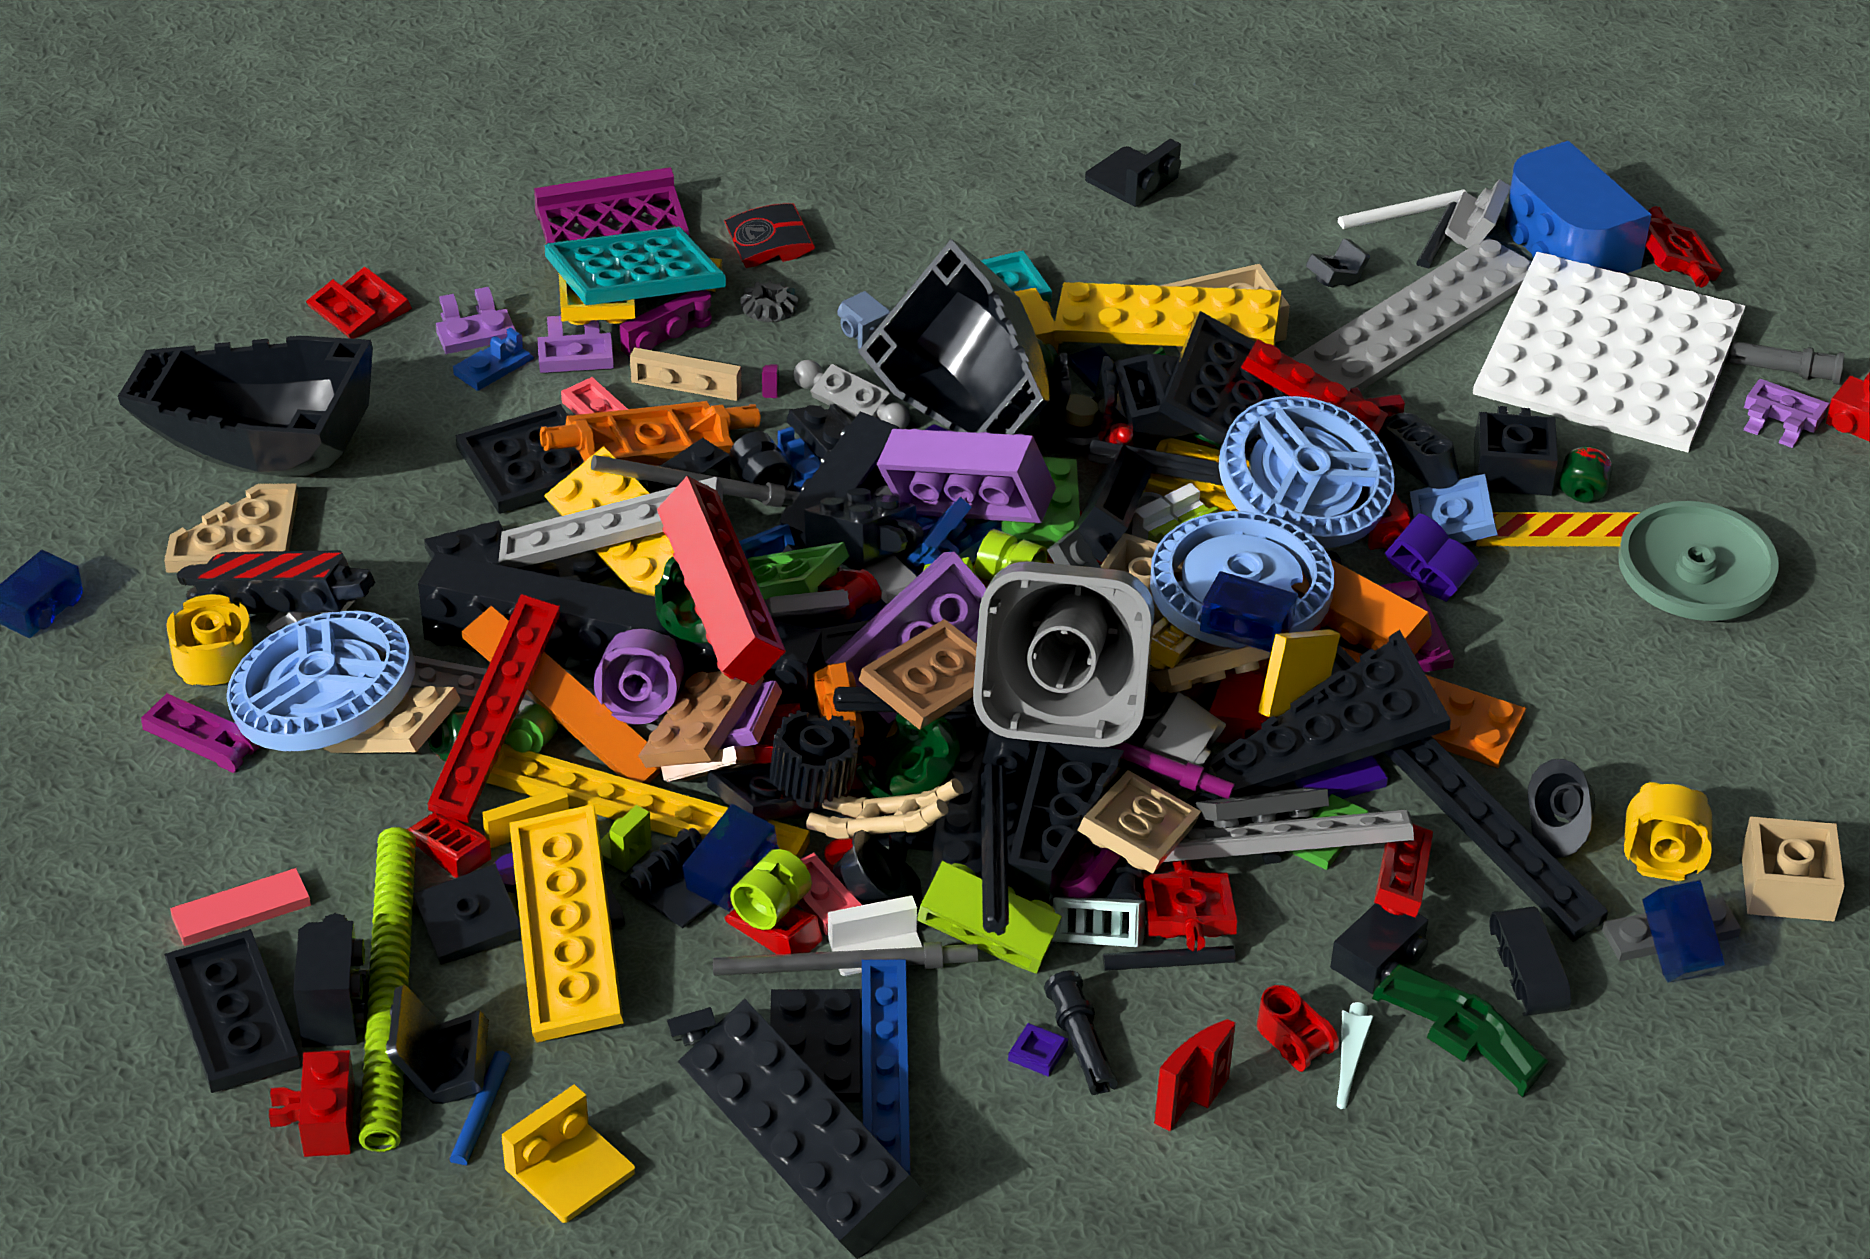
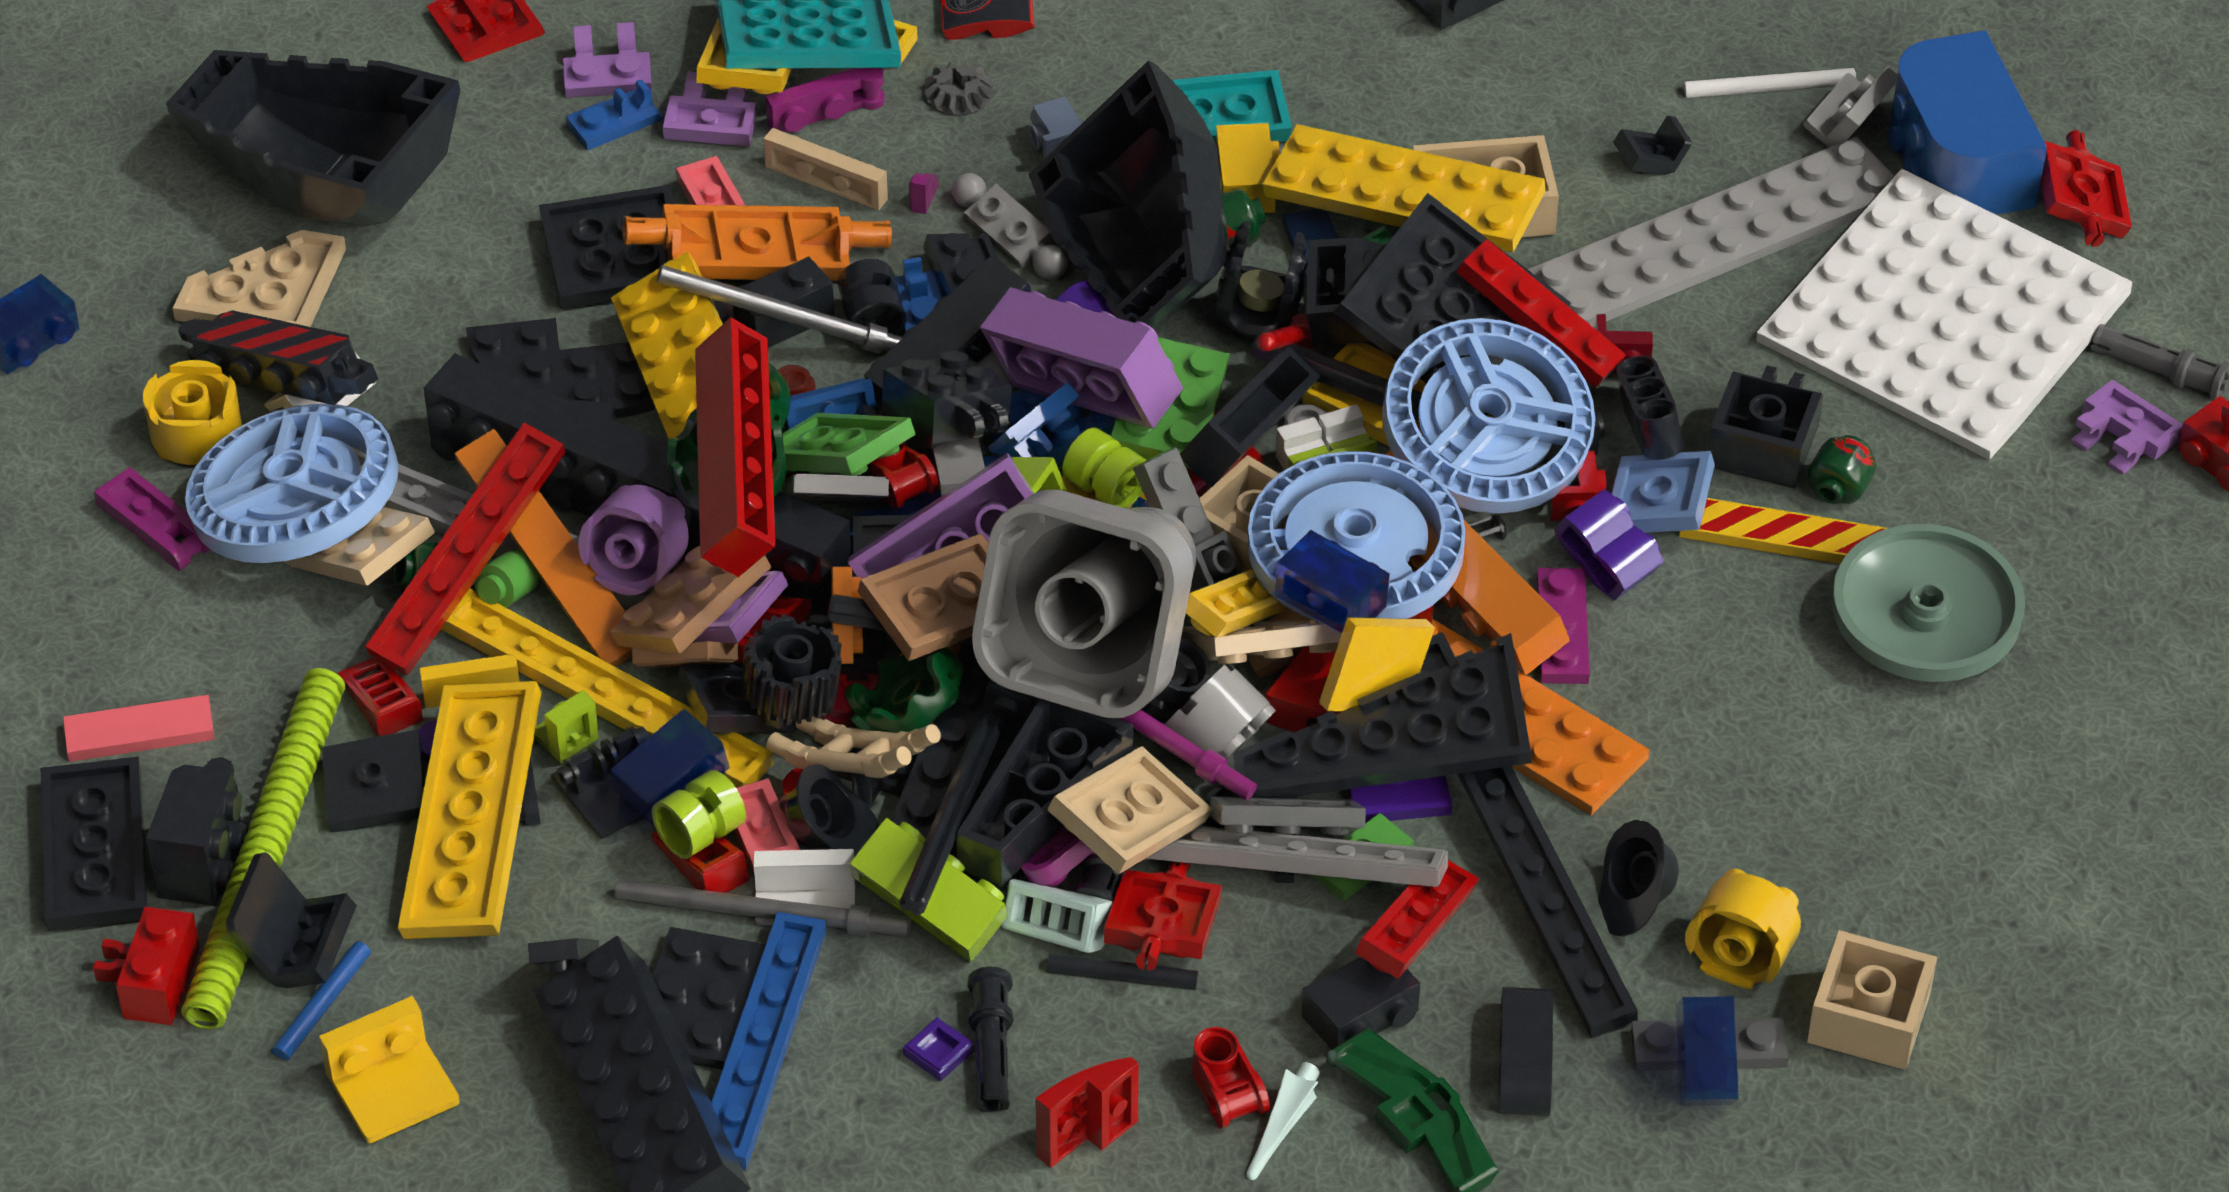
camera: 15 degrees right, 5 degrees up
light grey plate [499,476,723,568] -> none
black bar [1416,202,1457,269] -> none

